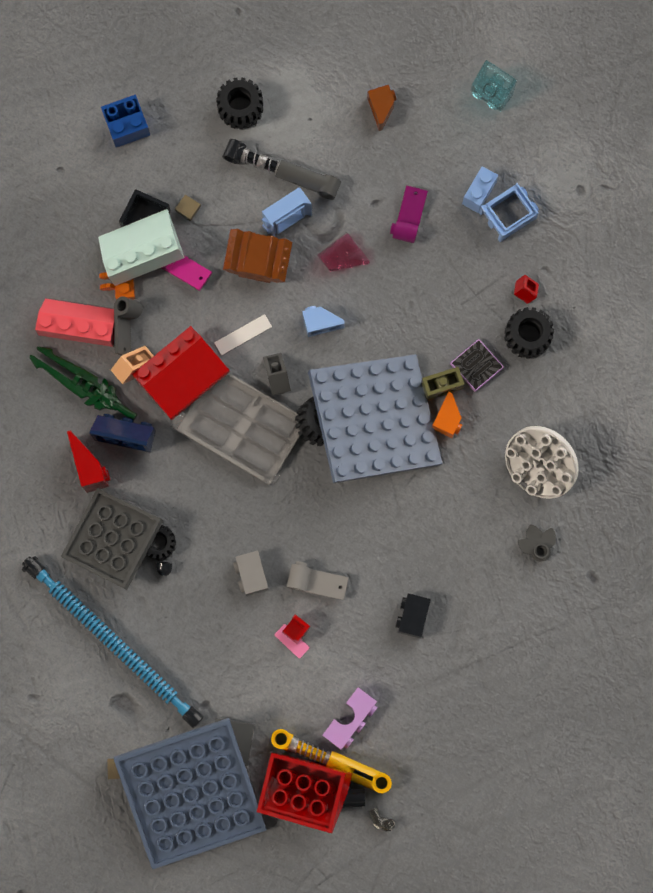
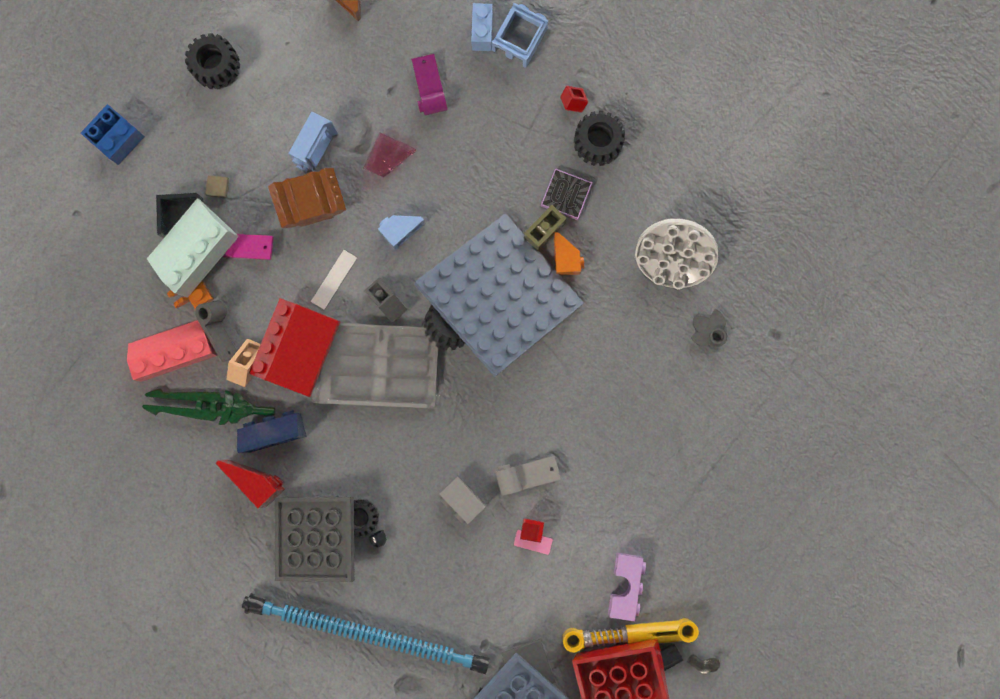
camera: 25 degrees left, 5 degrees up
piece [222,139,341,200] -> none
black brick [395,593,431,638] -> none

